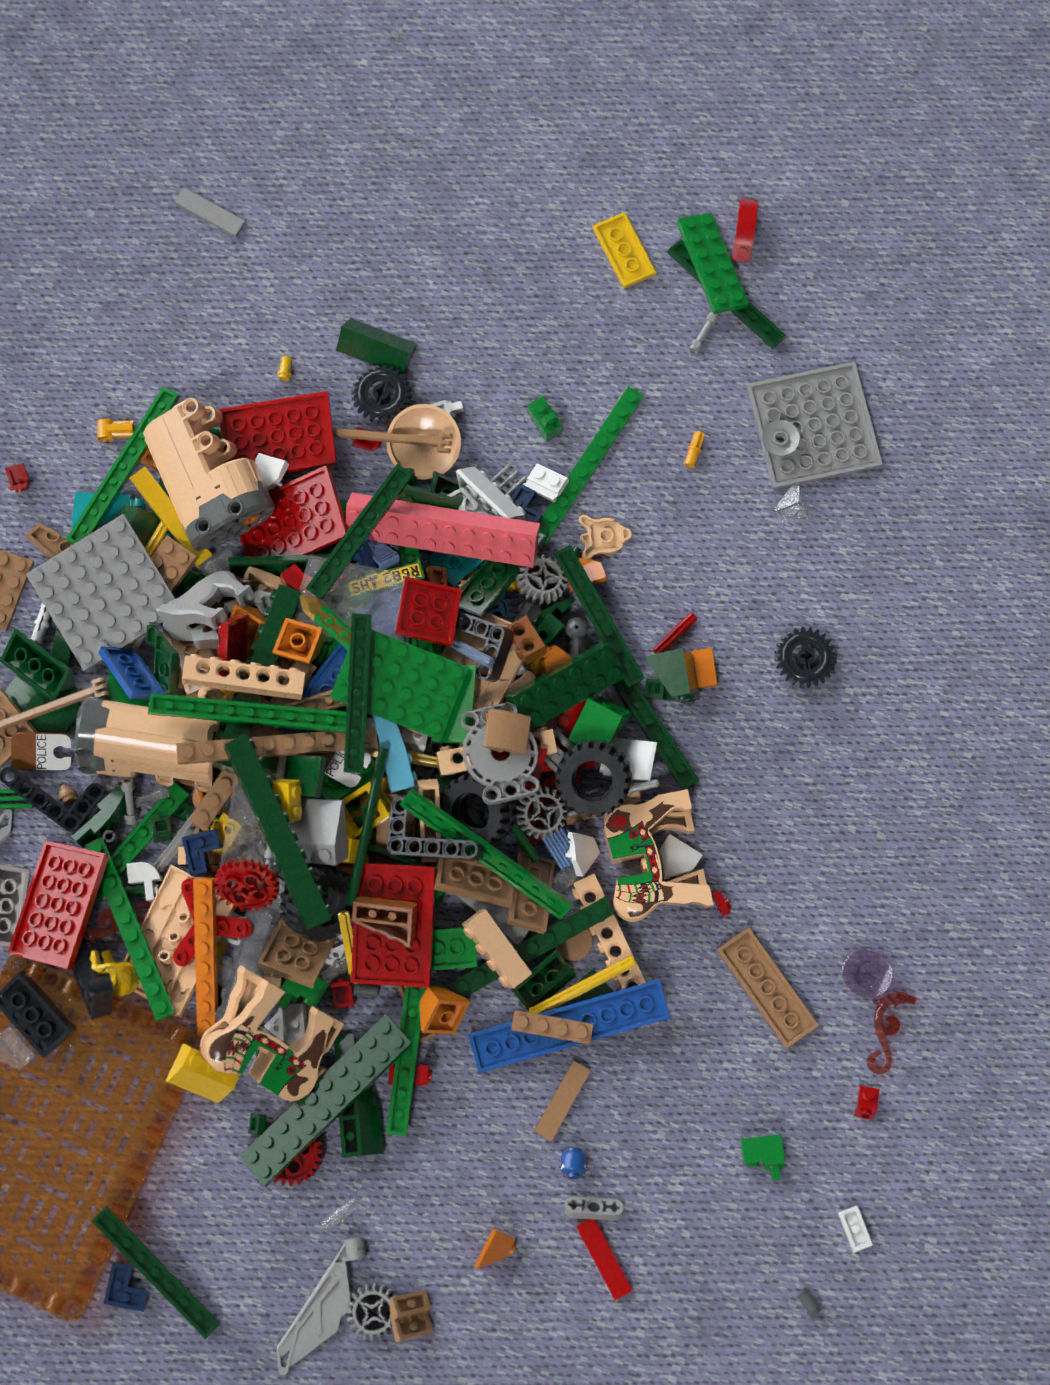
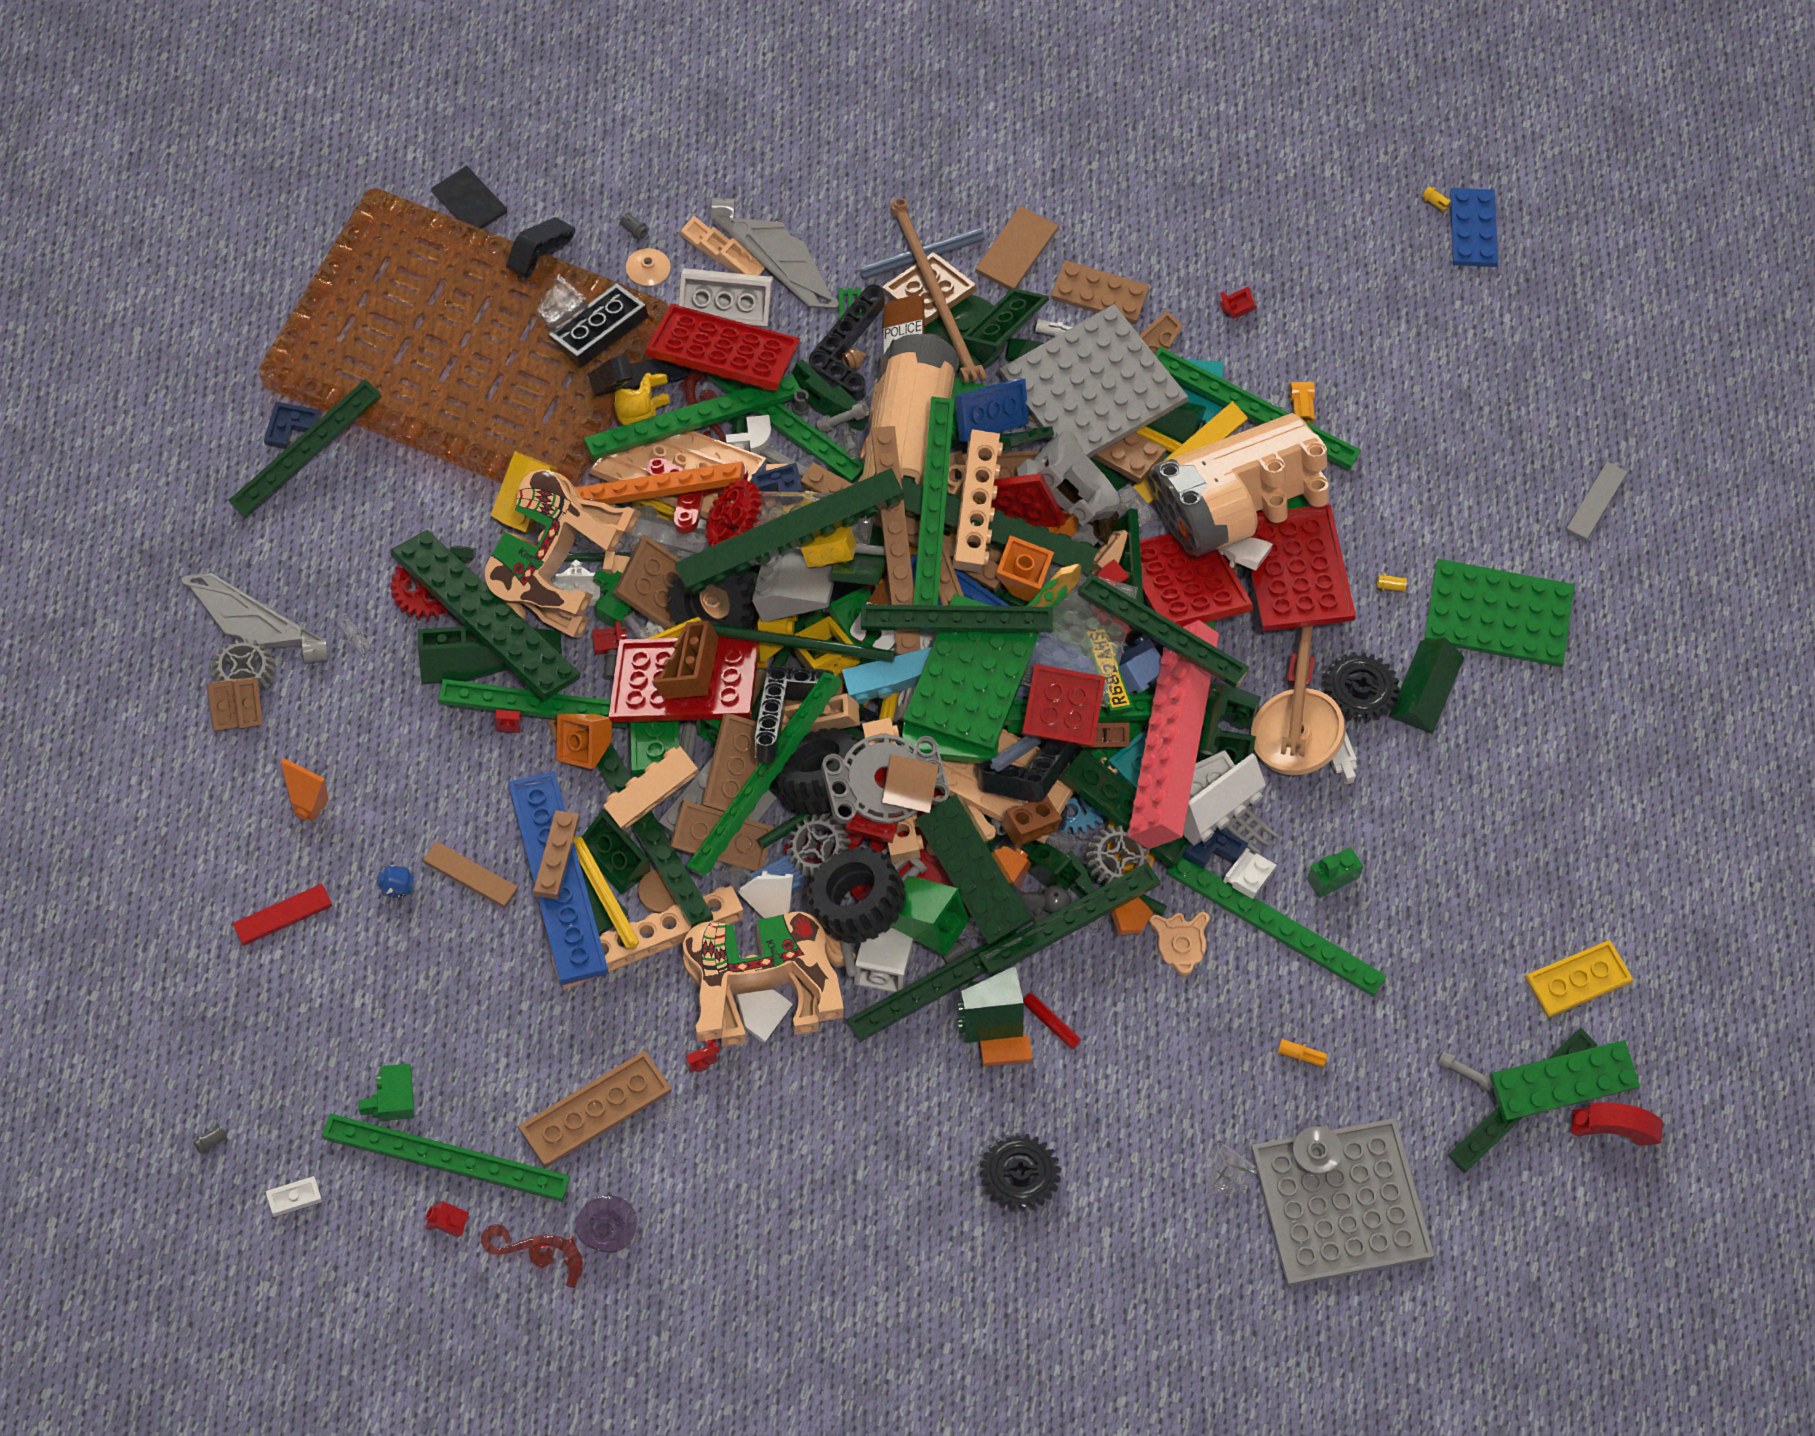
camera: 85 degrees right, 15 degrees down
dark green slope [150,816,173,843] -> none
light grey beam [564,1197,624,1221] -> none
none -> green plate [322,1113,570,1202]
none -> green plate [1424,559,1574,667]

